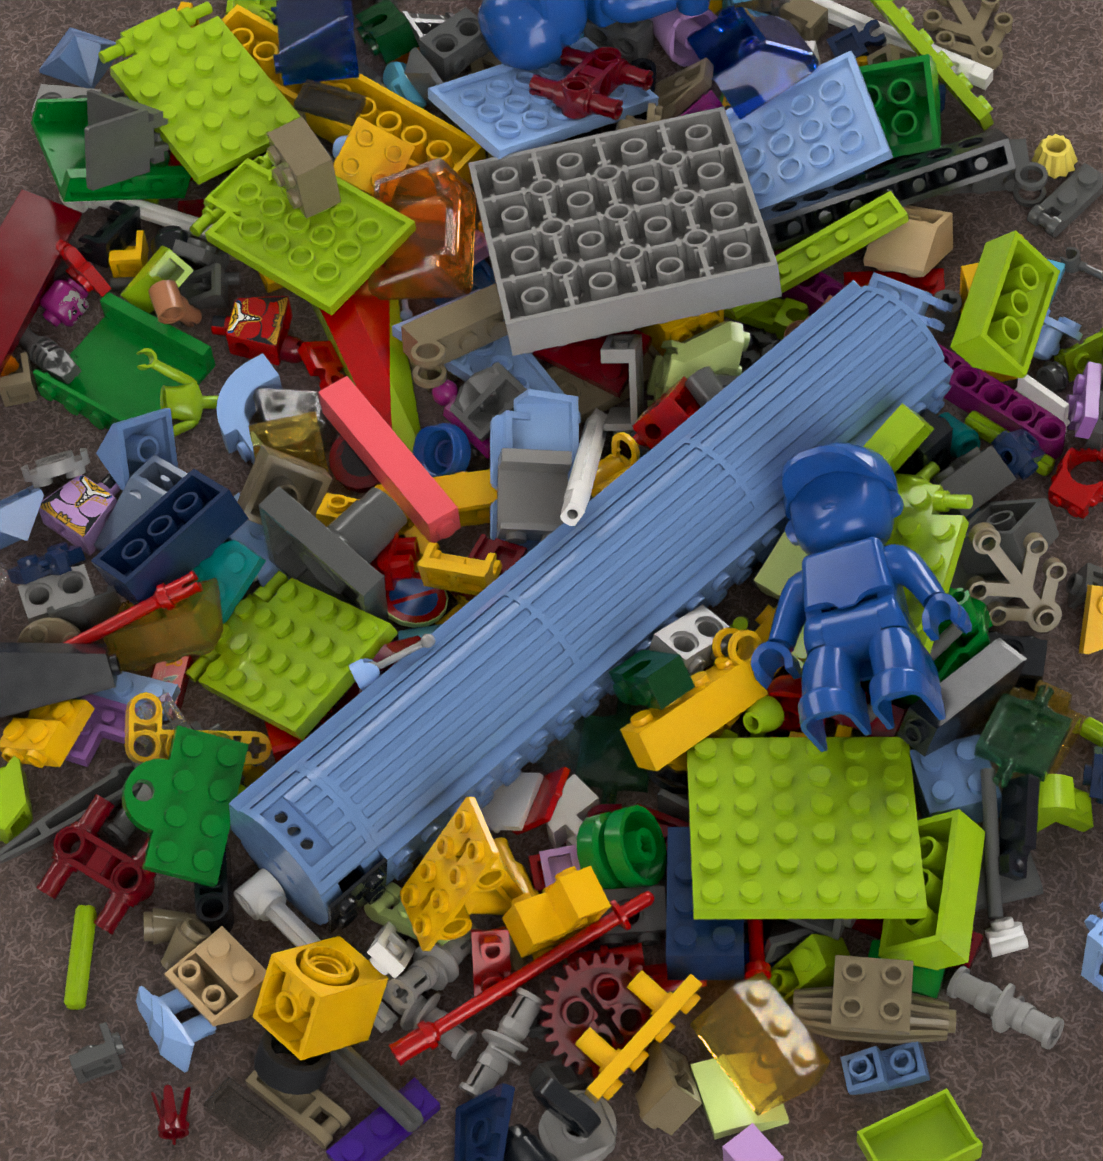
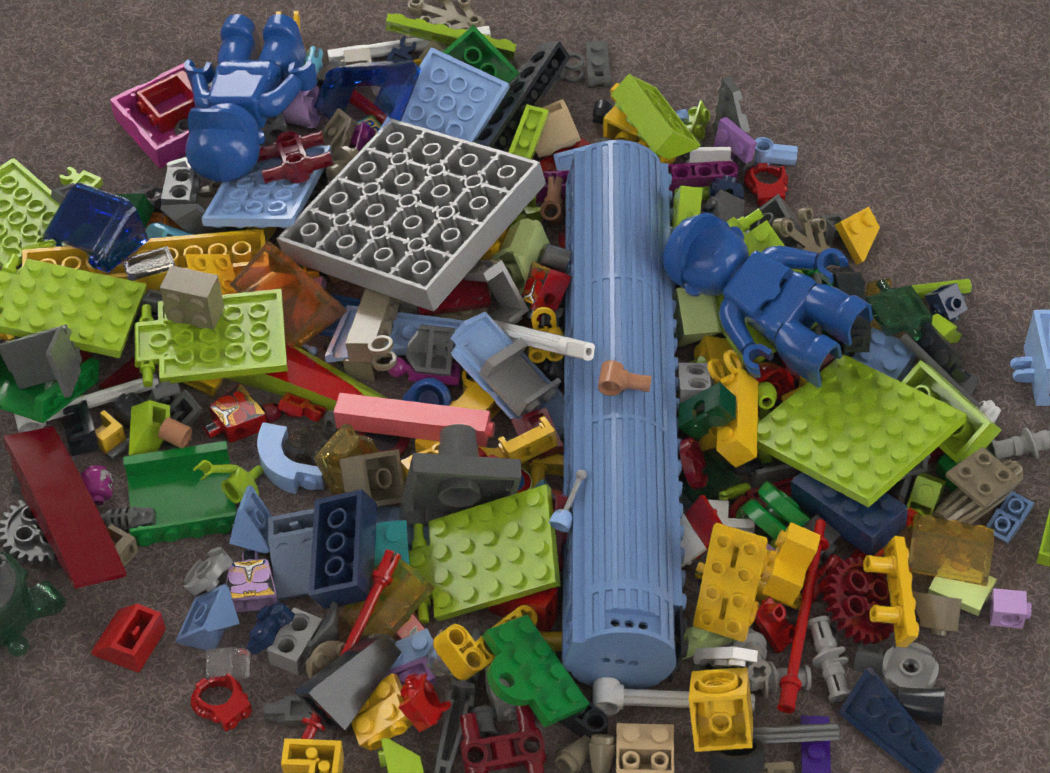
camera: 50 degrees left, 5 degrees down
red hinge [55,239,112,297] -> none
black beam [532,1076,601,1138] -> none
light yellow piece [1031,134,1078,179] -> none
none -> red piece [398,673,452,732]
none -> nougat pin [598,360,652,396]
none -> dark red tile [680,437,708,490]
none -> lime pin [719,482,751,501]

